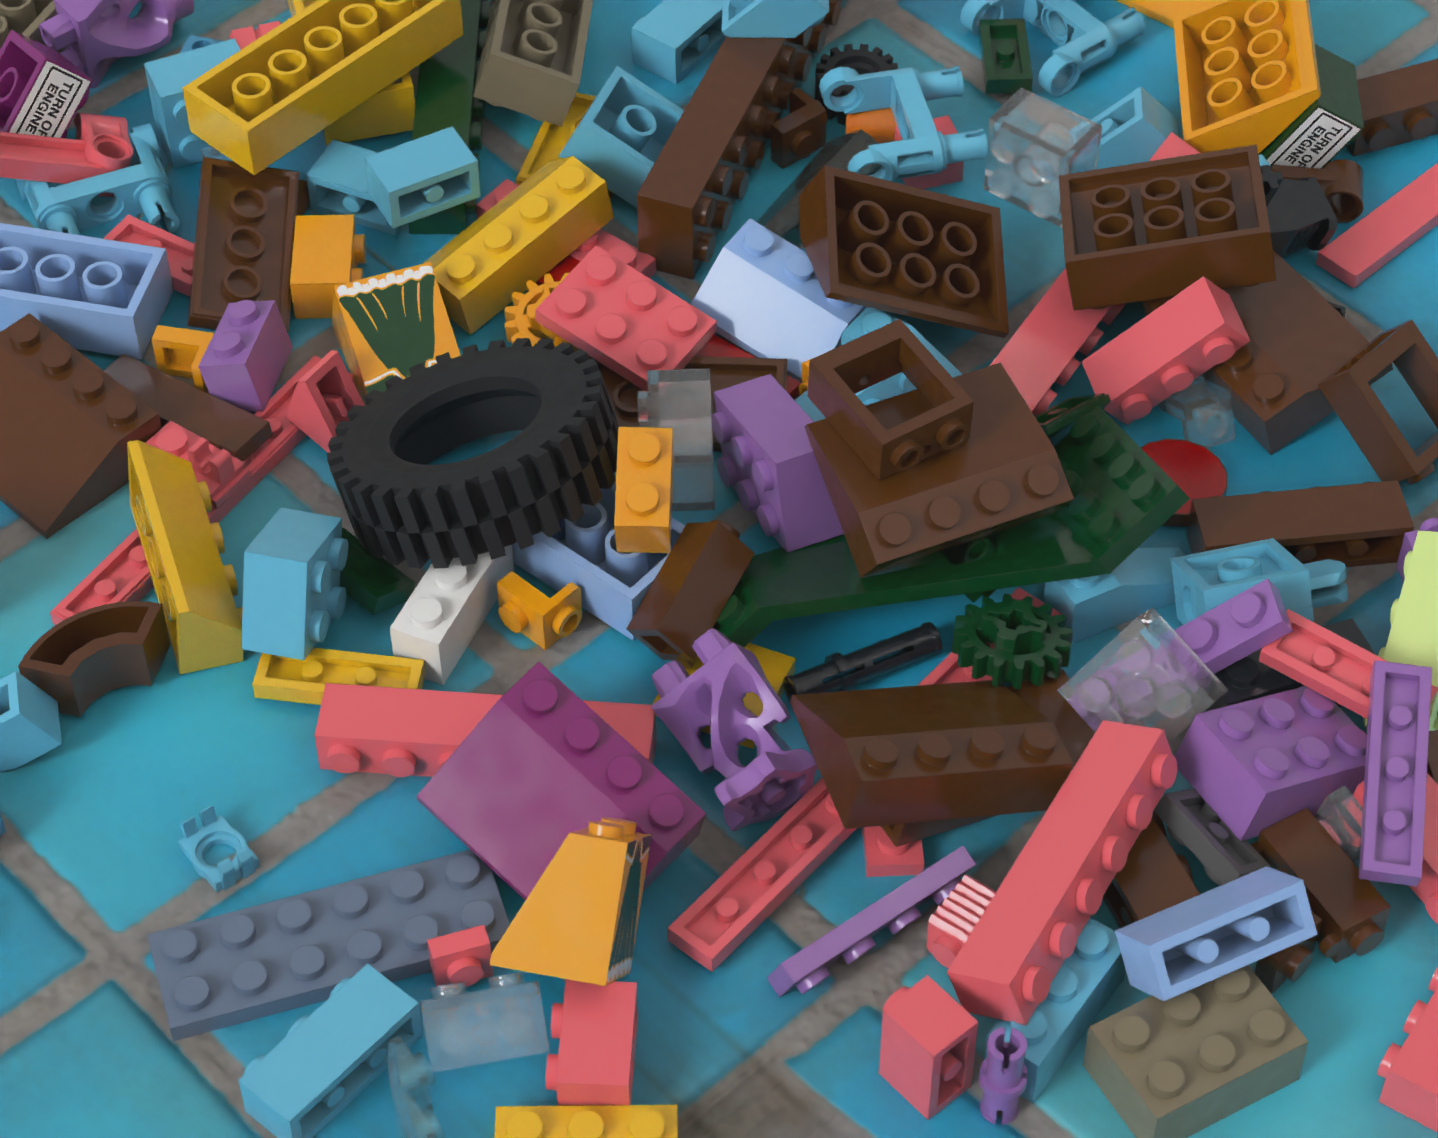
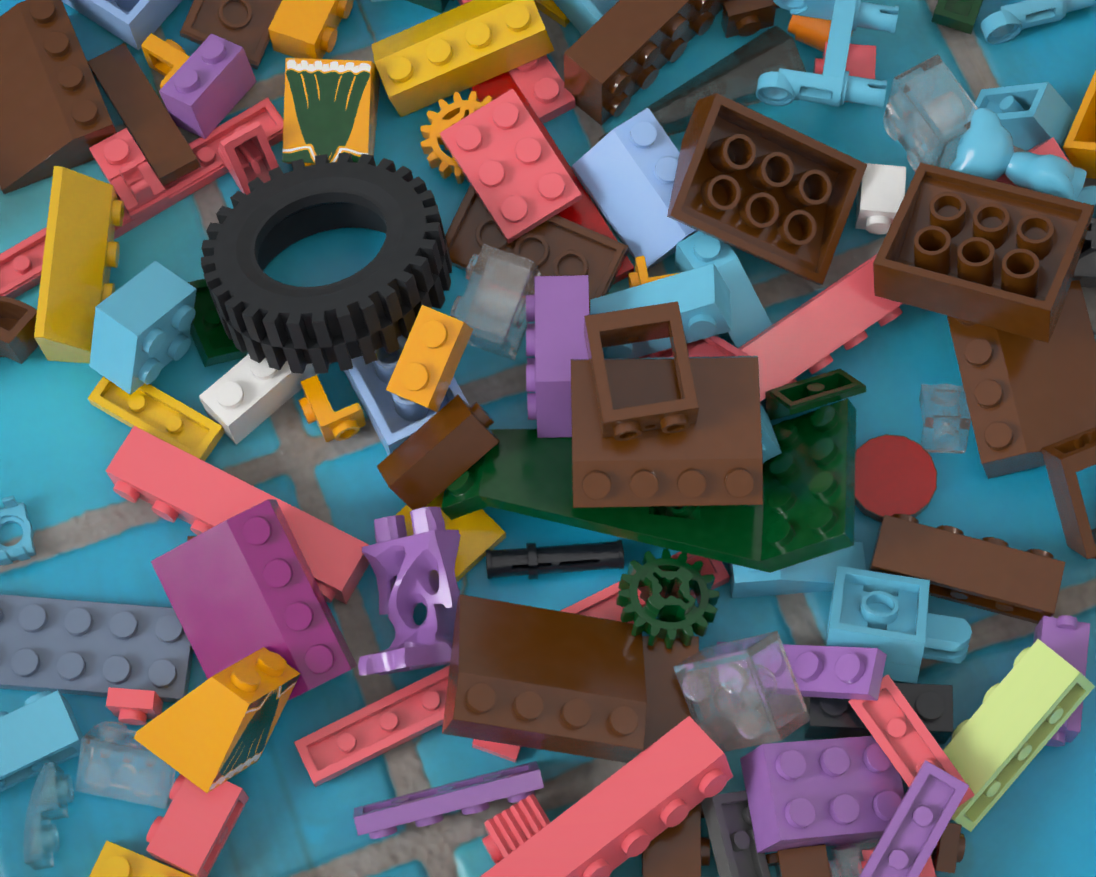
camera: 25 degrees right, 20 degrees up
coral brick [1081,276,1251,425] -> none
none -> white brick [855,163,906,235]
none -> medium azure animal [949,108,1087,201]

